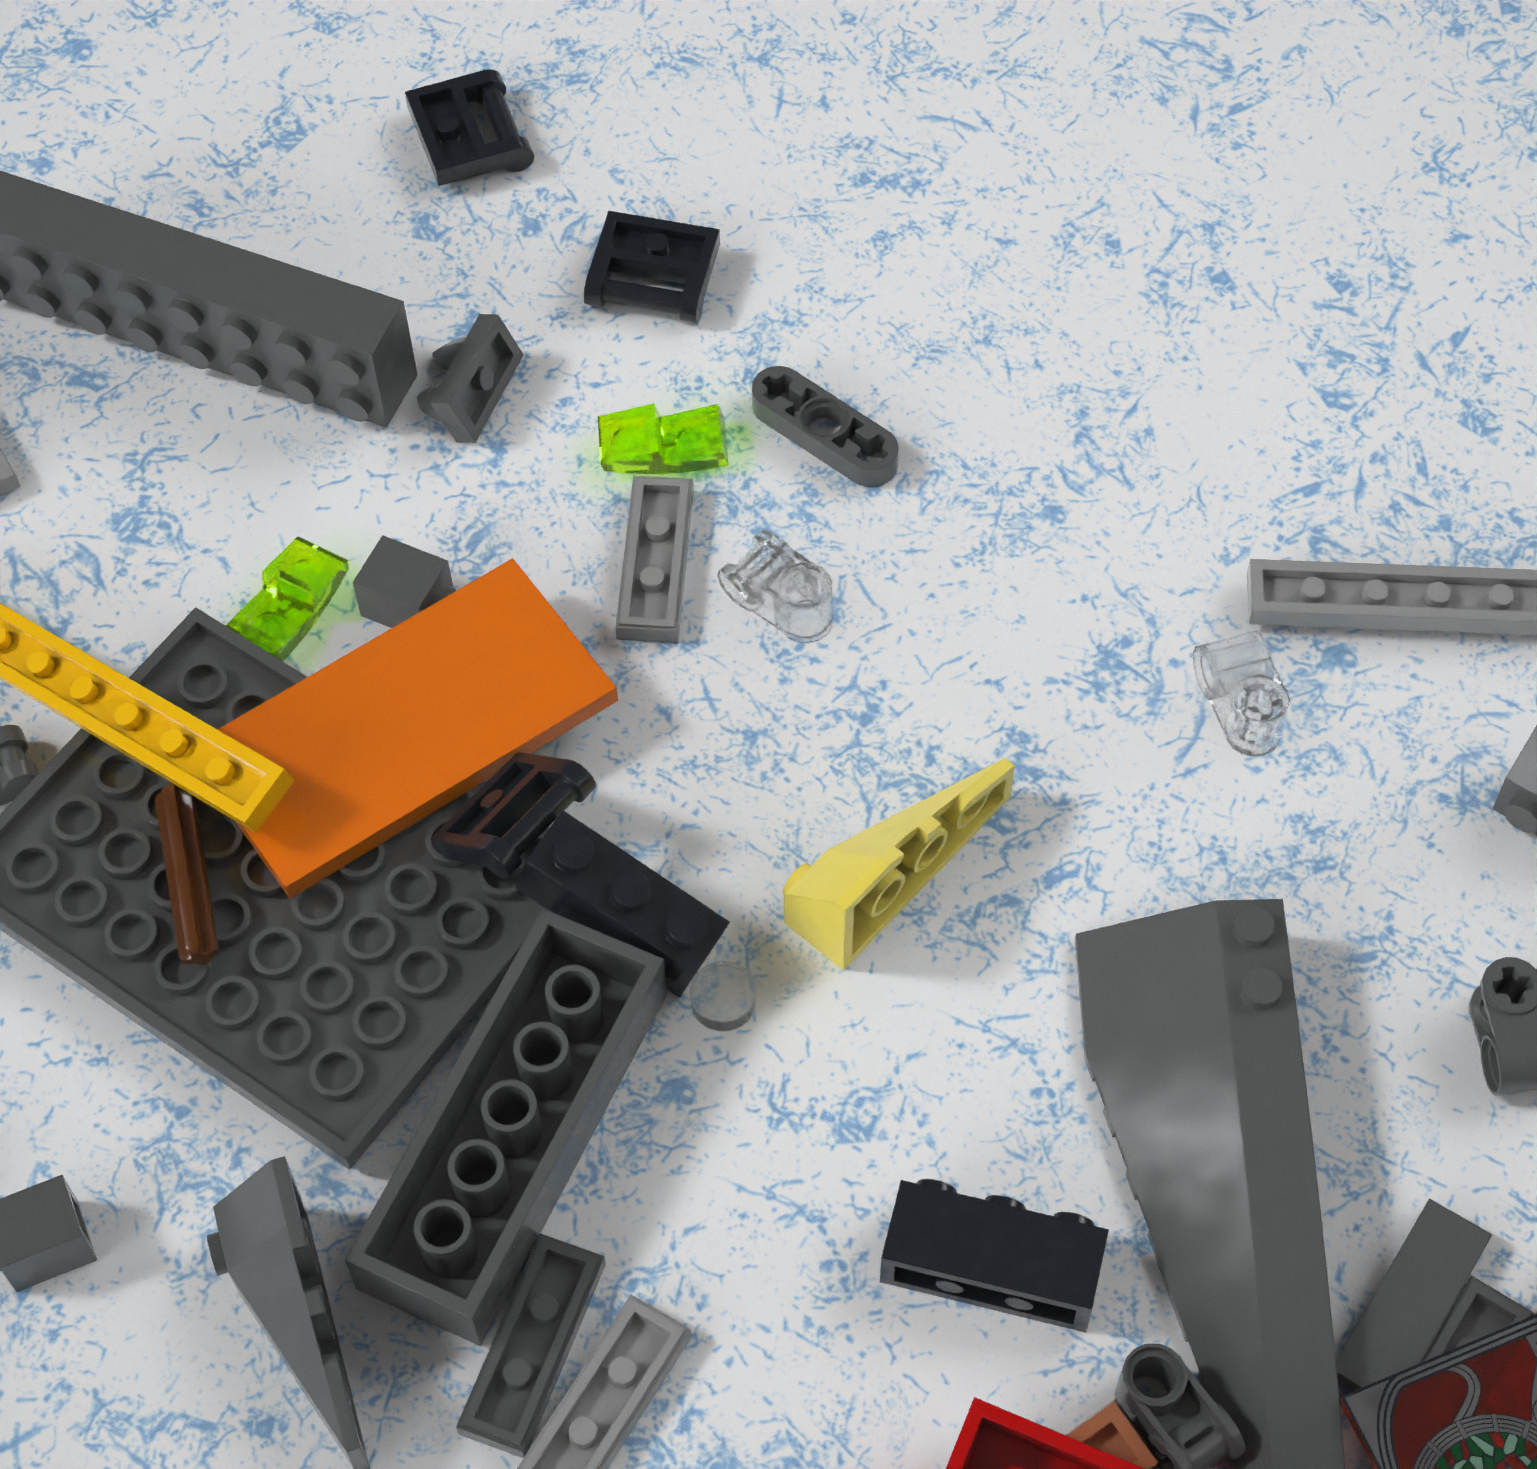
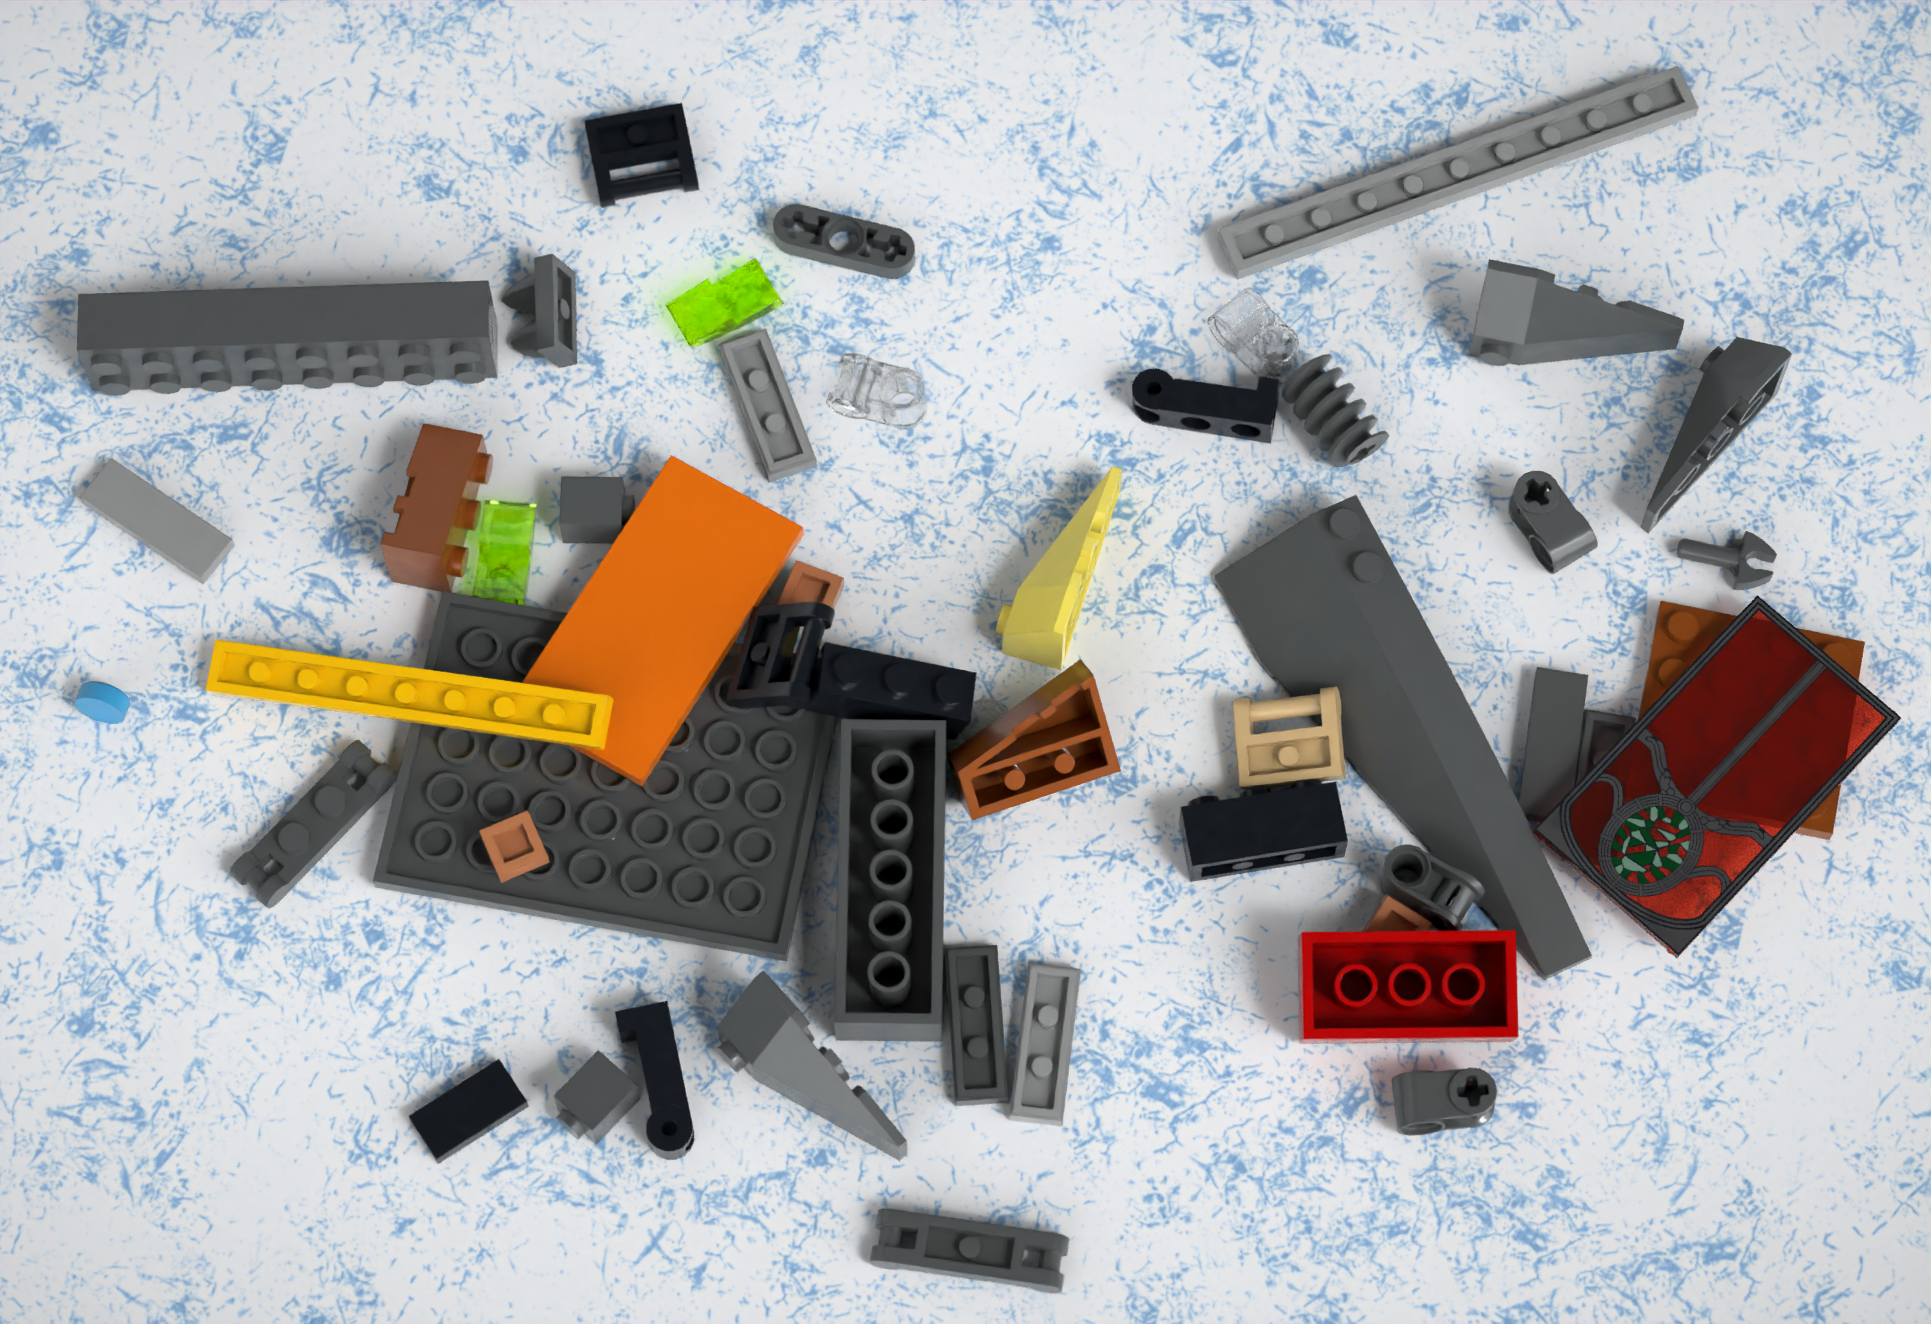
camera: 25 degrees left, 10 degrees up
reddish brown axle [155,784,219,965] -> none
black plate [405,69,535,186] -> none
none -> dark orange wedge [380,423,493,592]
none -> nougat plate [479,810,550,883]
none -> black leg [615,1001,694,1160]
none -> nougat plate [777,560,844,609]
none -> dark orange wedge [947,659,1121,820]
none -> black leg [1132,368,1279,444]
none -> tan plate [1233,686,1346,791]
none -> dark grey piece [1282,354,1390,467]

